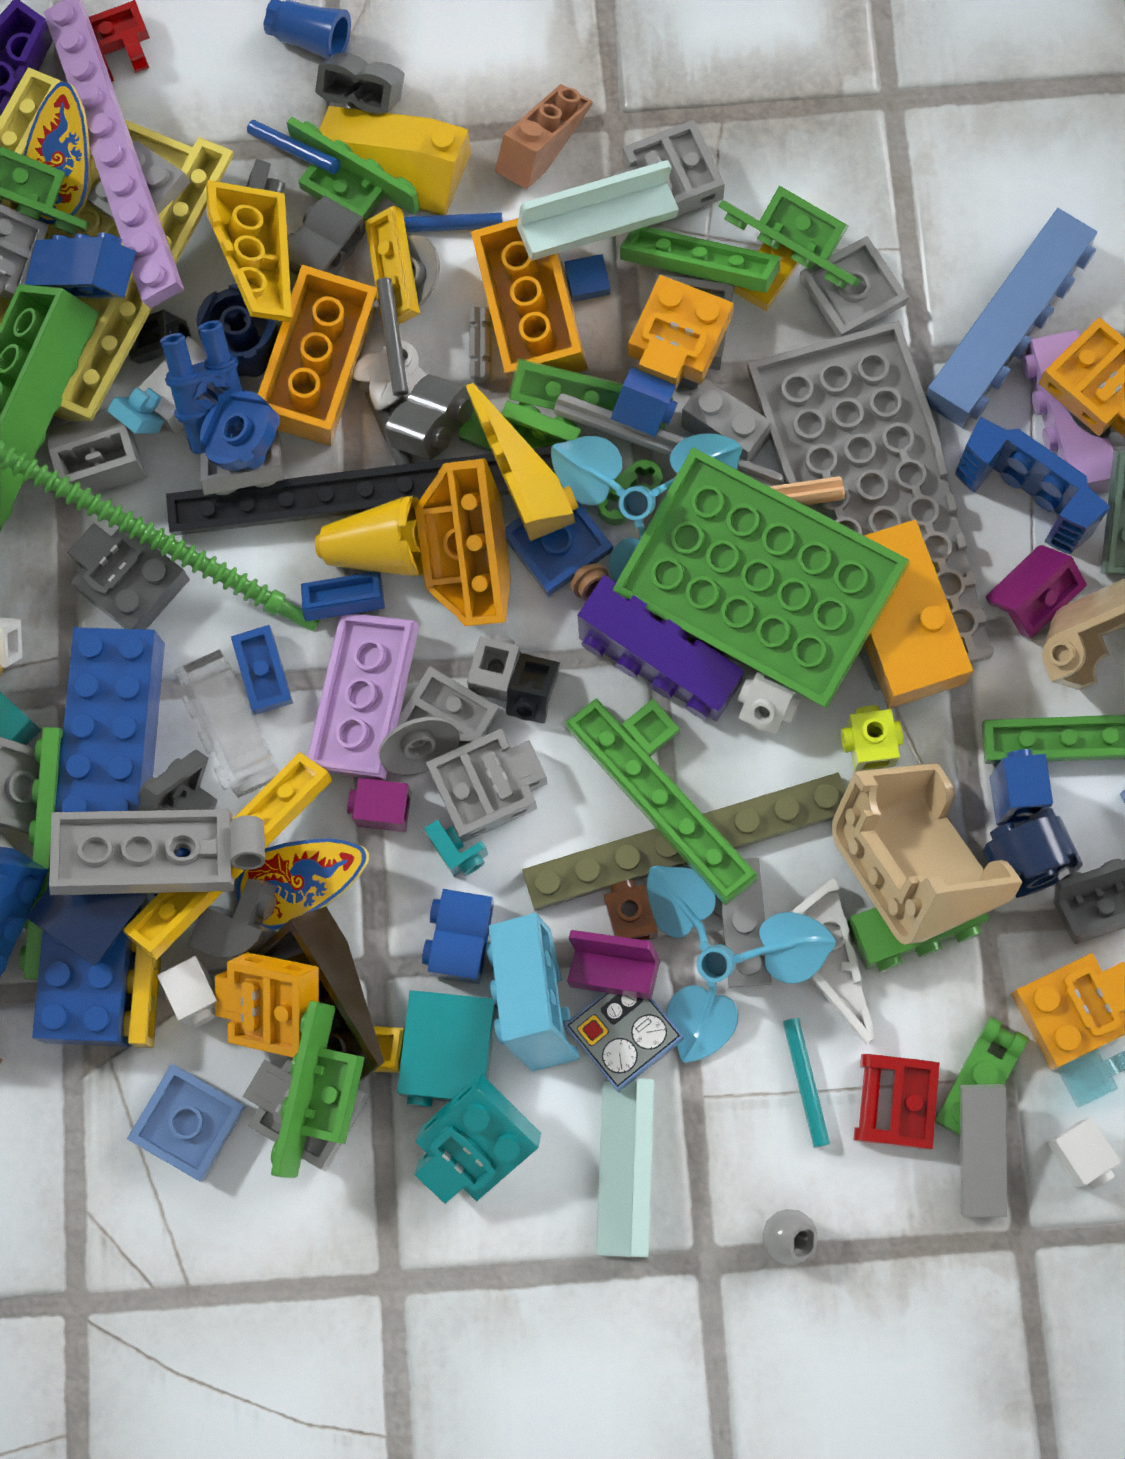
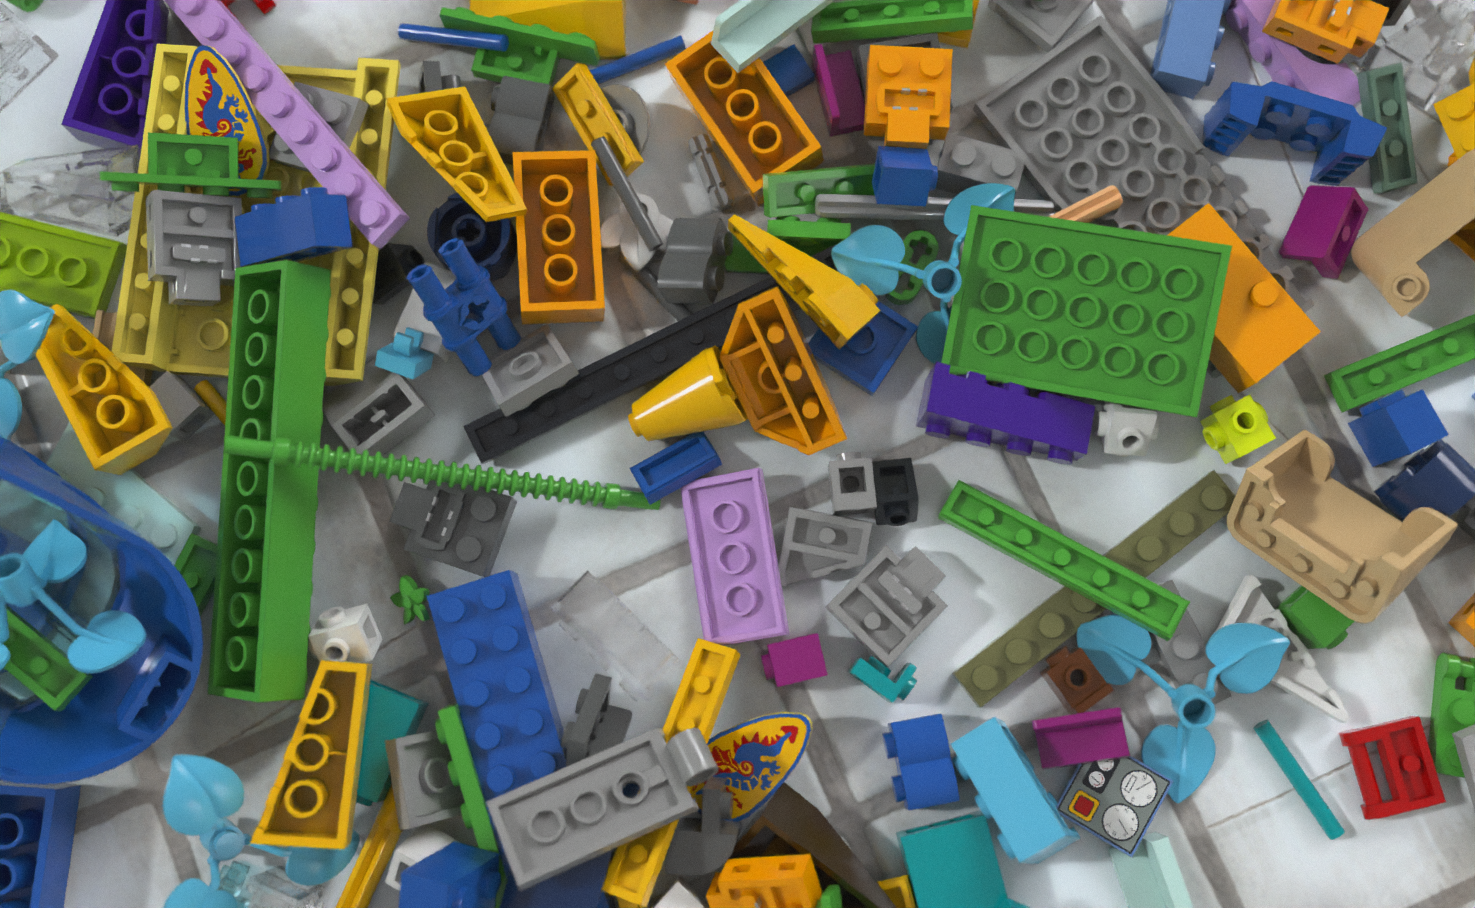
camera: 25 degrees left, 5 degrees up
blue plate [200,391,280,471] -> none
blue plate [230,625,293,715] -> none
light grey dish [378,717,460,775] -> none
medium nougat plate [571,563,609,601] -> none
bright green plate [622,698,680,757] -> none
none -> bright green plant [390,575,430,625]
none -> magenta panel [812,43,865,137]

